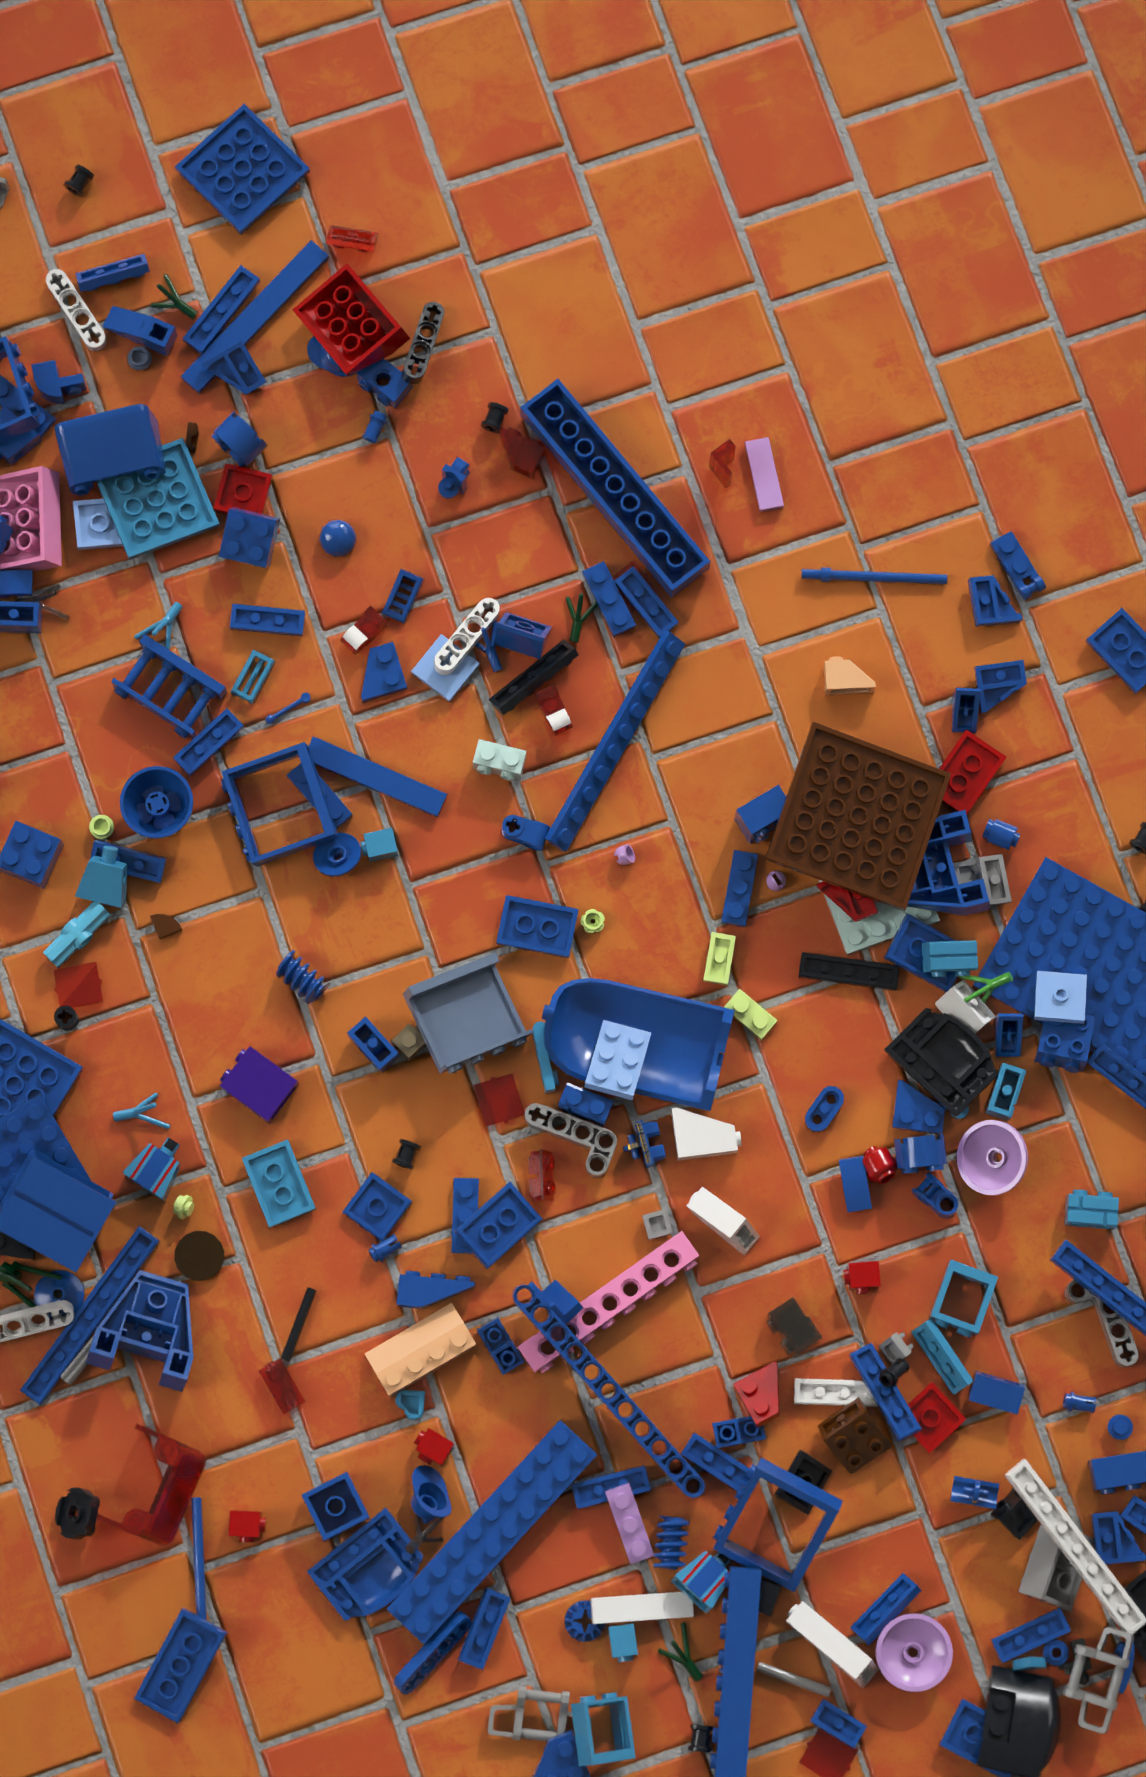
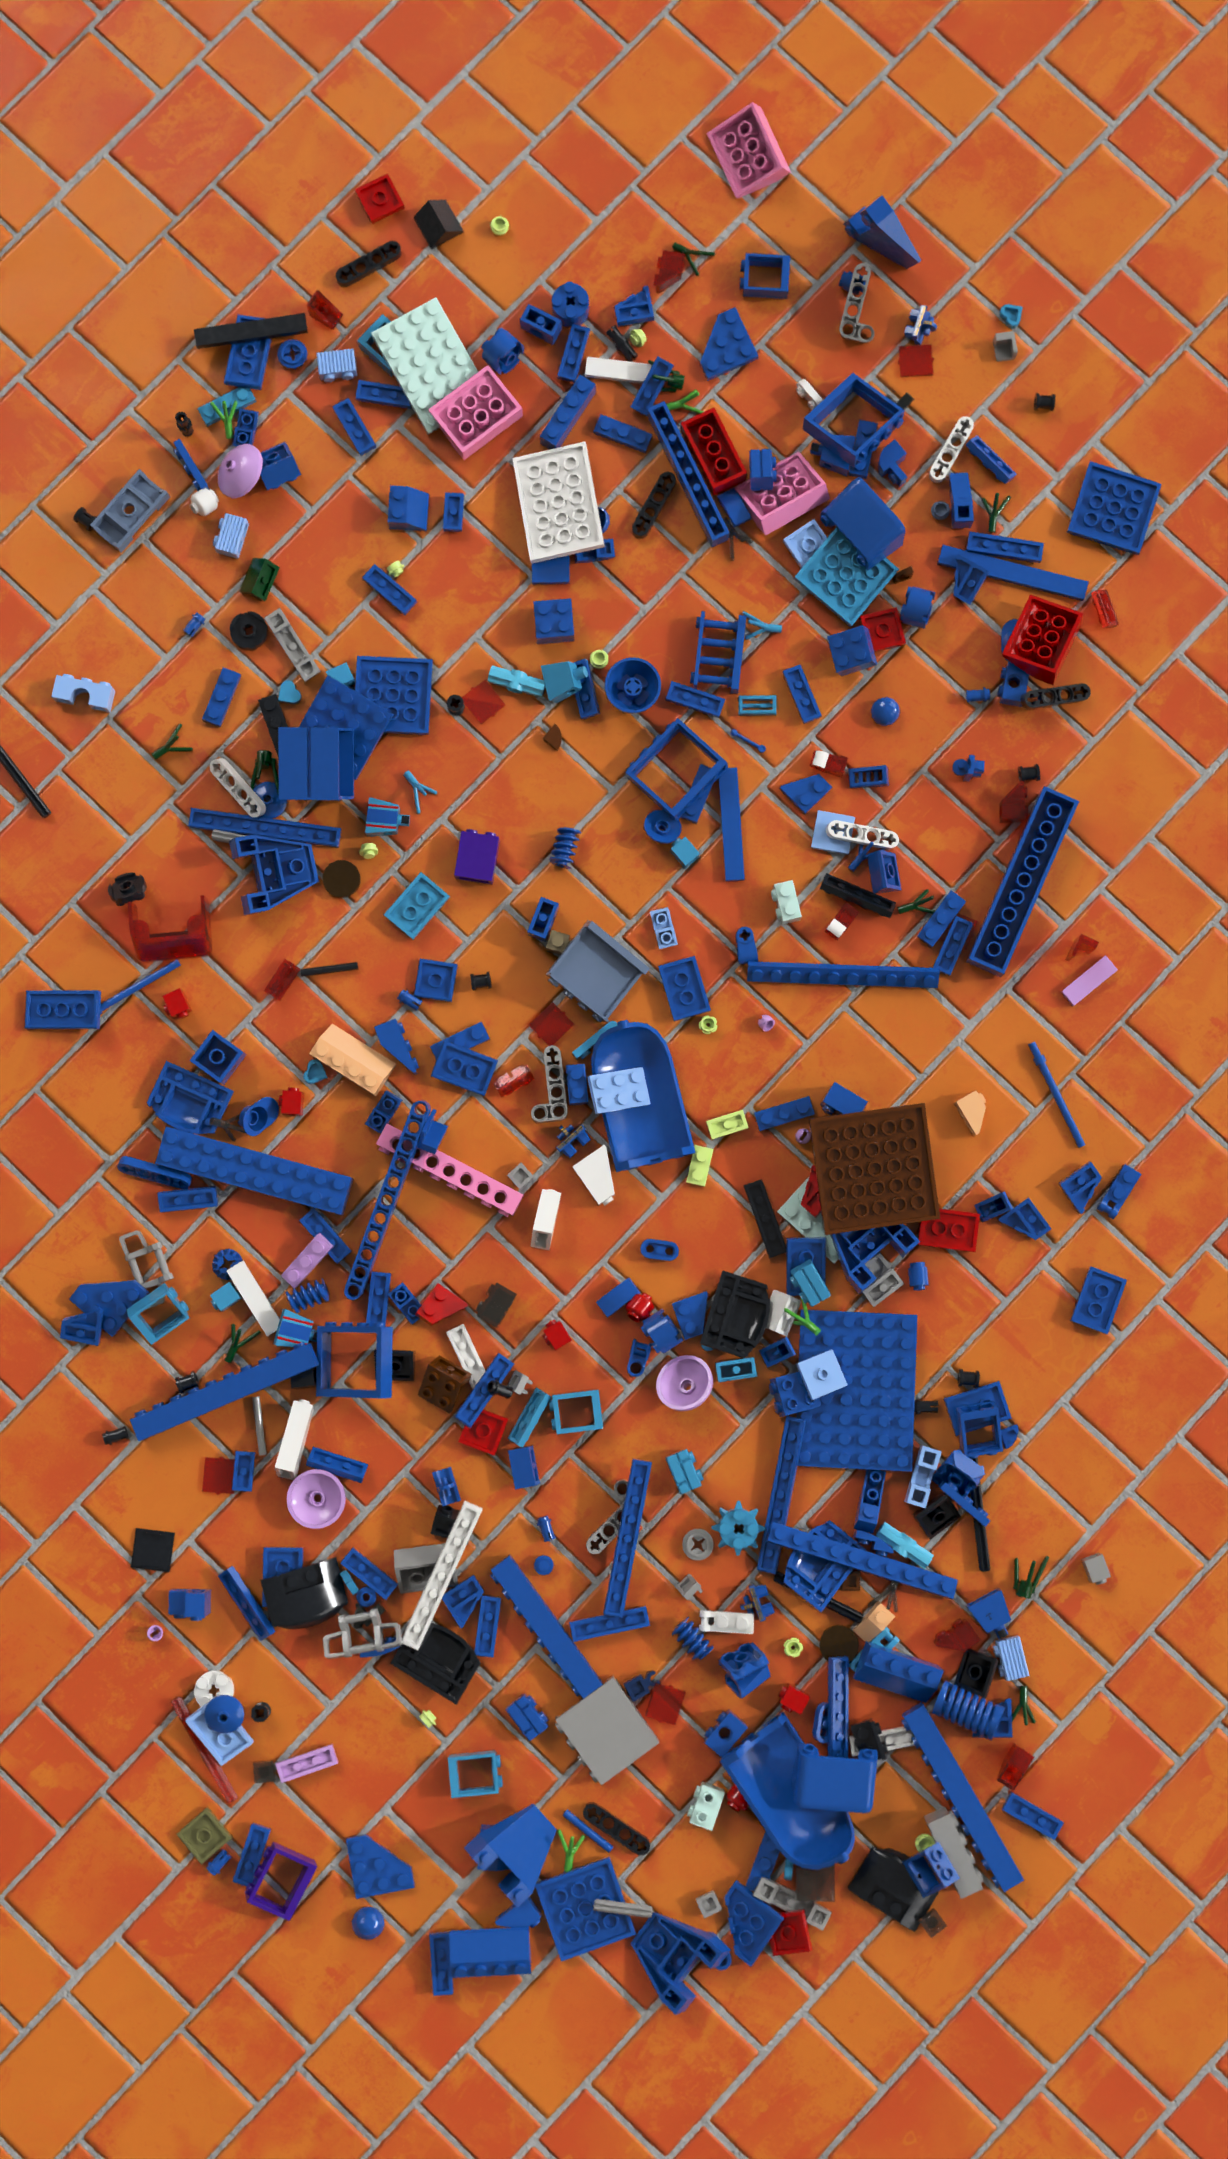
camera: 65 degrees right, 5 degrees up
none -> light blue slope [649,907,678,949]

